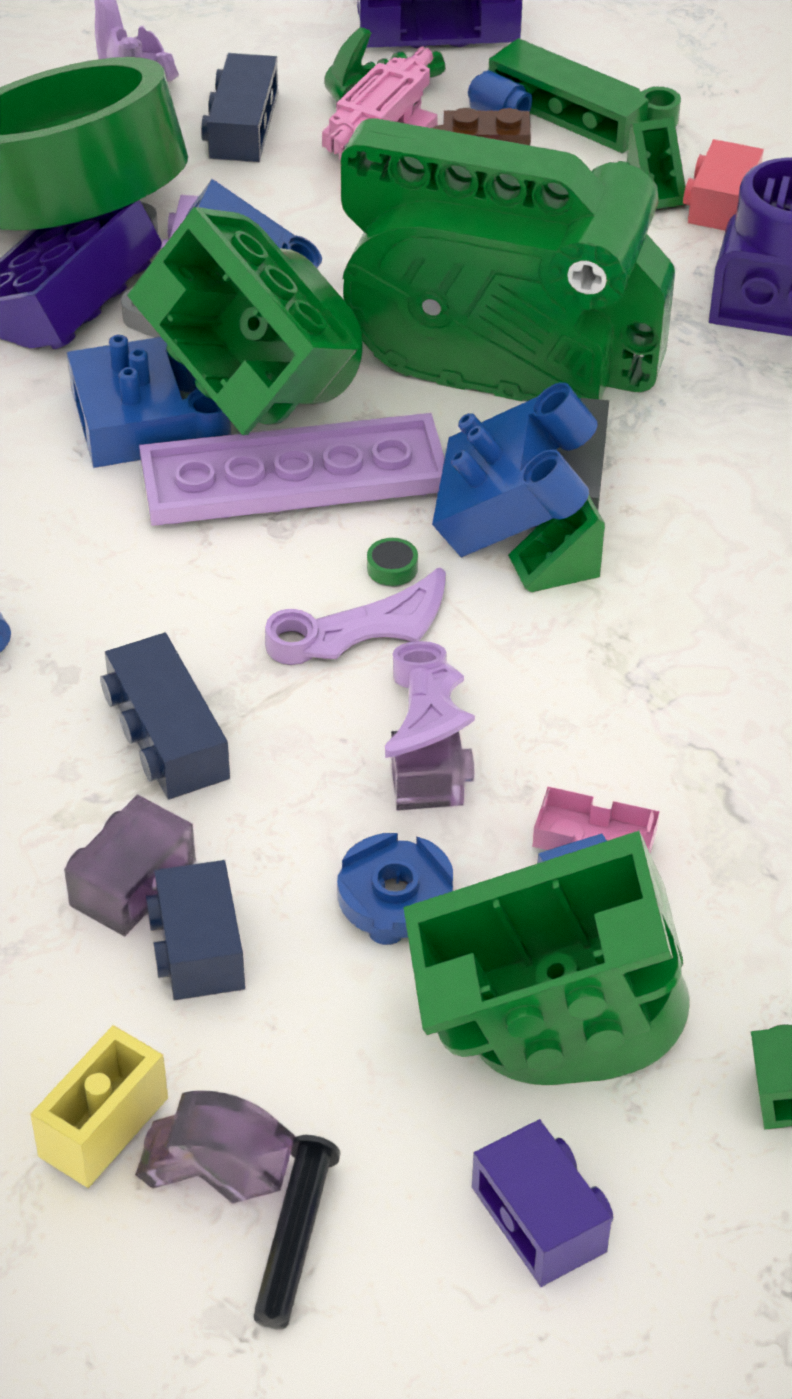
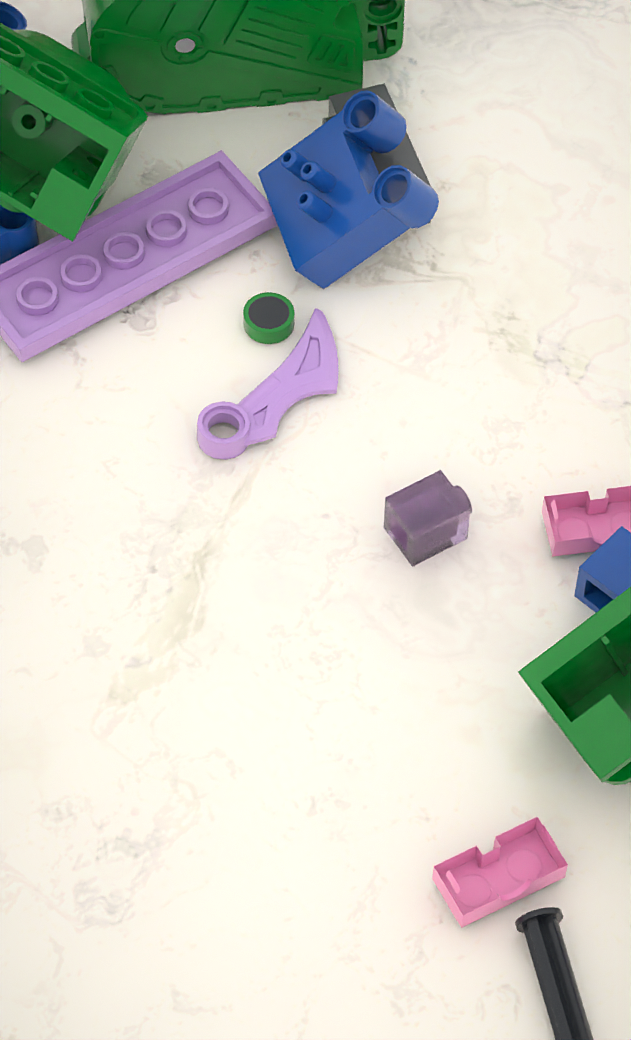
camera: 25 degrees left, 10 degrees up
light yellow brick [30,1025,168,1188] -> none
clear purple brick [64,794,196,937] -> none
dark blue brick [100,632,230,800] -> none
clear purple brick [135,1090,295,1203] -> none
dark blue brick [146,860,245,1001] -> none
blue plate [337,833,453,945] -> none
lavender piece [385,641,475,758] -> none
green slope [508,495,605,592] -> none
none -> bright pink piece [432,816,568,928]

